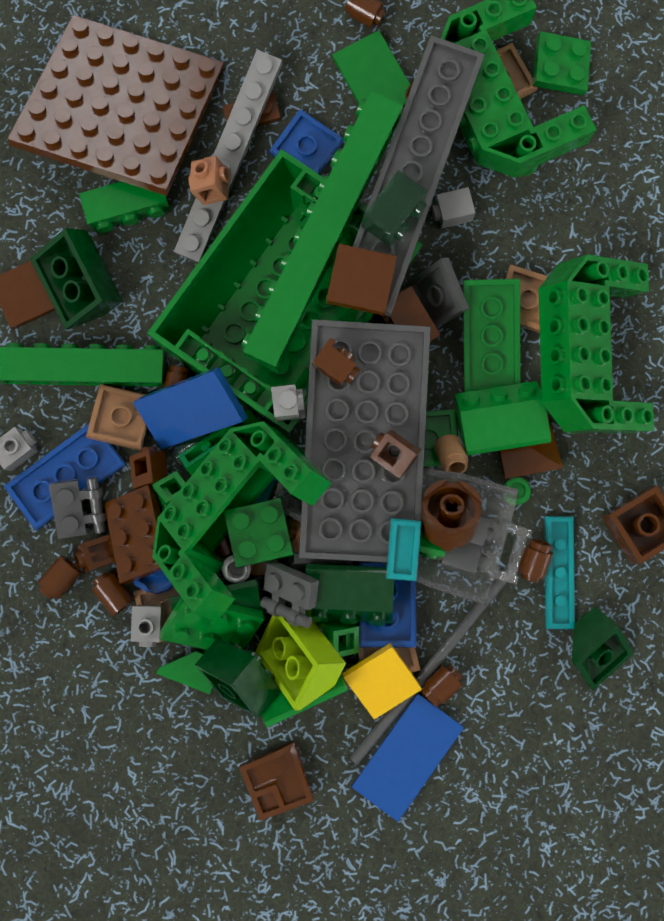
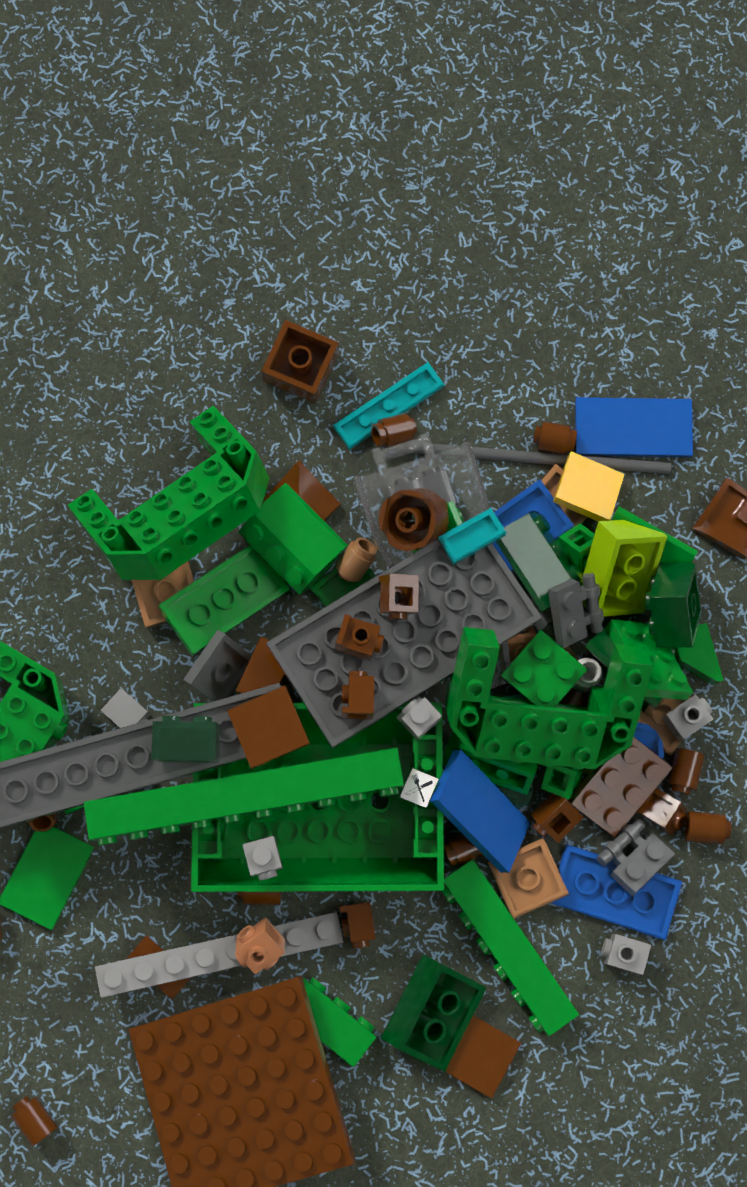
camera: 130 degrees left, 5 degrees down
blue tile [269,109,344,175] -> none
green tile [502,477,531,505] -> none
dark green slope [572,606,634,691] -> none
none -> light grey brick [242,836,283,881]
none -> reddish brown brick [335,614,385,661]
none -> reddish brown brick [340,902,375,949]
none -> white sticker [400,769,439,808]

